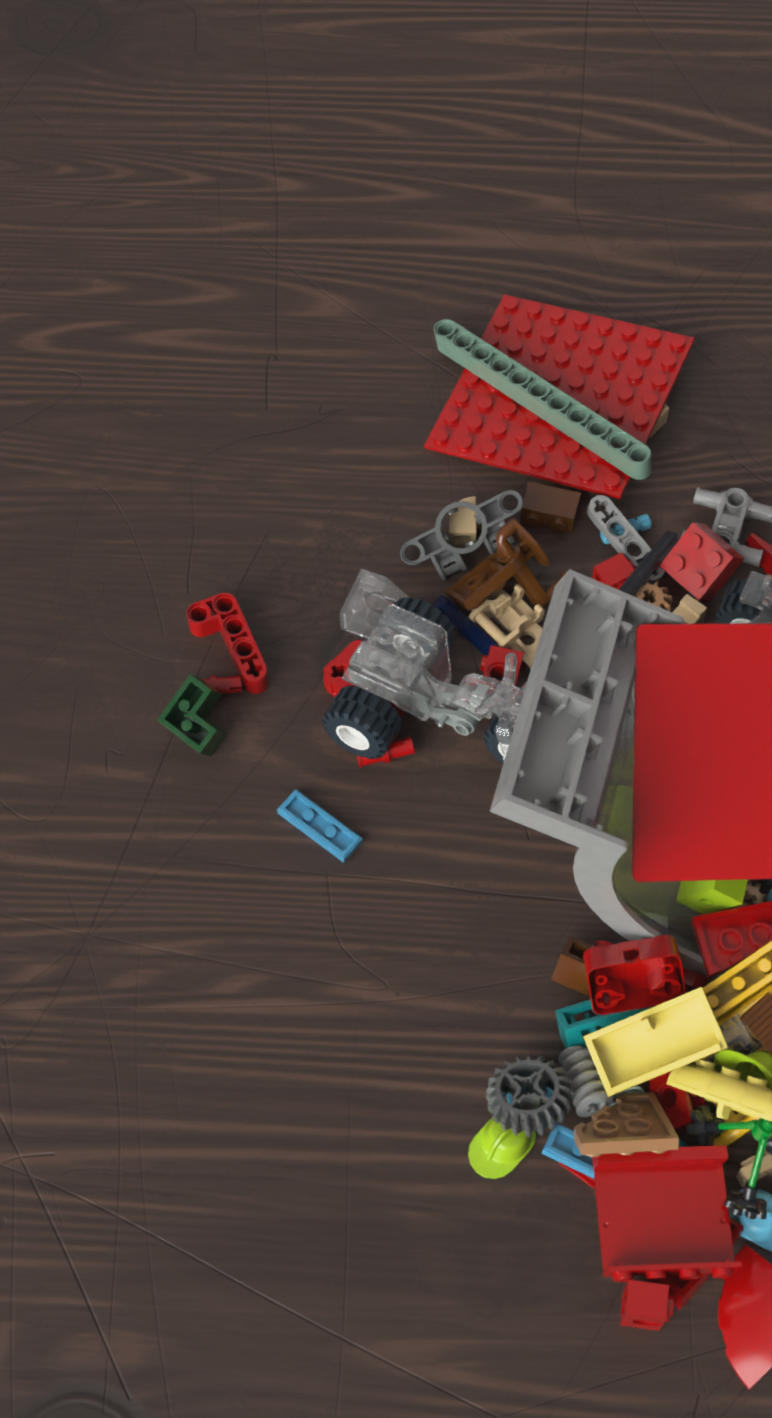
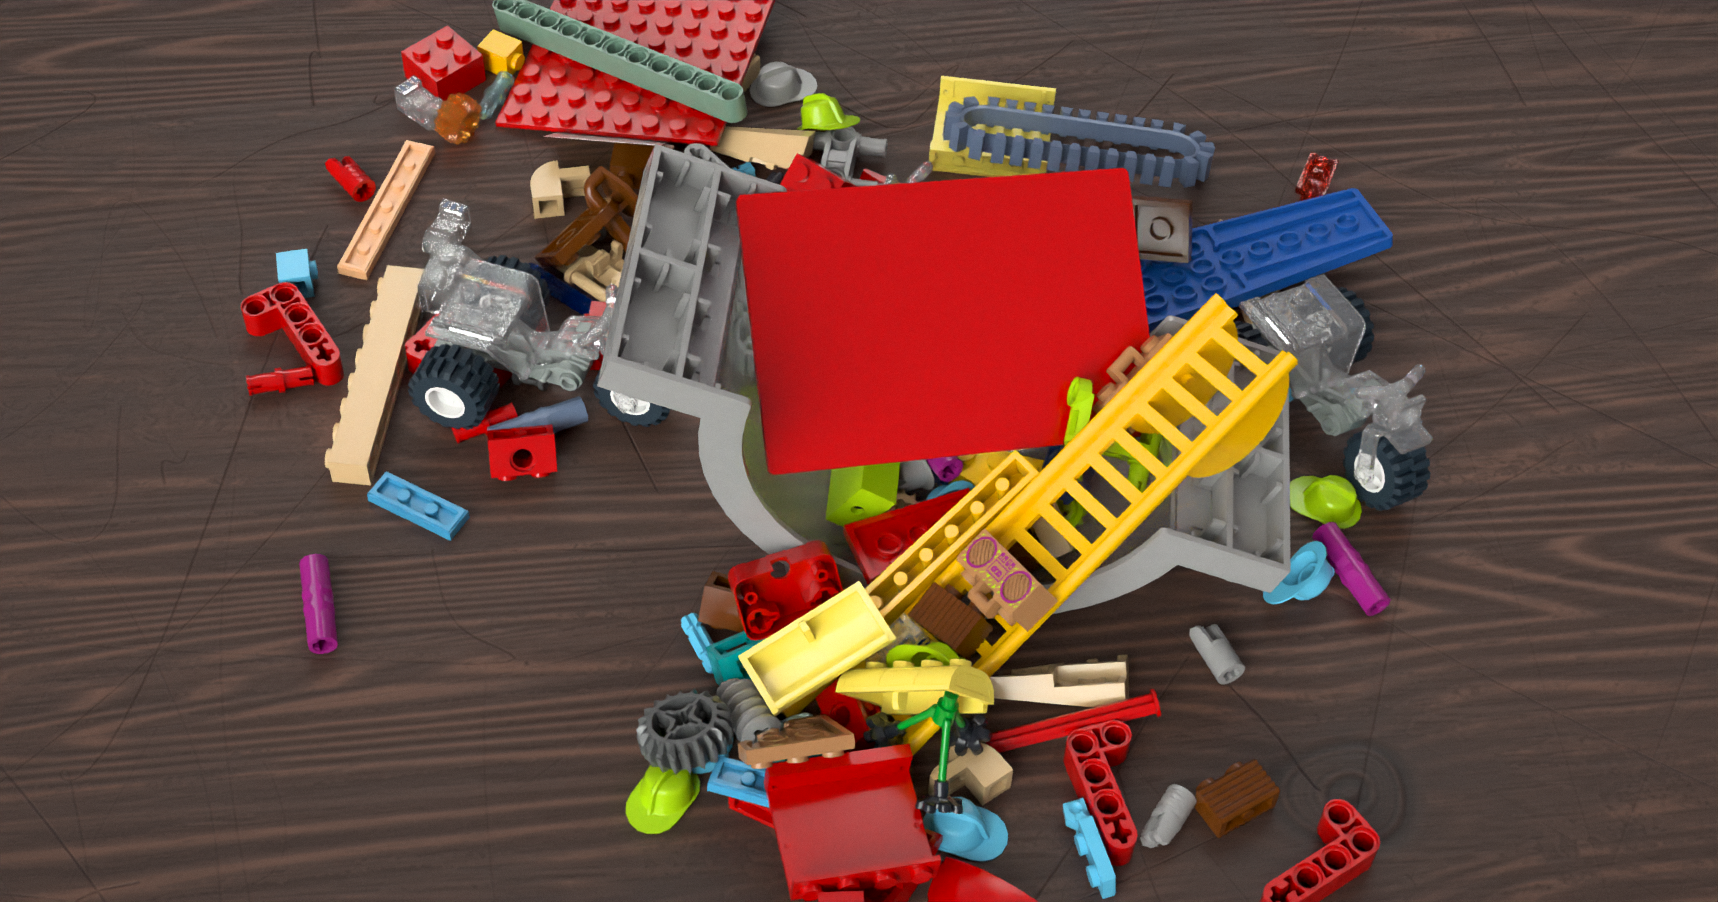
camera: 15 degrees left, 10 degrees down
dark green brick [157,674,227,756] -> none
dark grey piece [400,490,523,582] -> none
none -> medium azure brick [276,249,318,298]
none -> magenta axle [299,554,338,654]
none -> red hinge [325,156,376,202]
none -> tan brick [325,265,428,486]
none -> light nougat tile [337,140,435,280]
none -> clear leg [394,75,451,130]
none -> red brick [401,25,486,107]
none -> clear leg [422,198,471,259]
none -> clear orange gear [433,92,483,145]
none -> clear light blue axle [476,71,515,120]
none -> yellow brick [477,29,525,79]
none -> sand blue axle [487,396,588,434]
none -> red brick [487,424,558,481]
none -> white sticker [543,132,668,145]
none -> medium azure axle [681,613,714,674]
none -> tan wedge [710,126,816,170]
none -> light grey piece [750,61,817,107]
none -> lime piece [797,93,860,130]

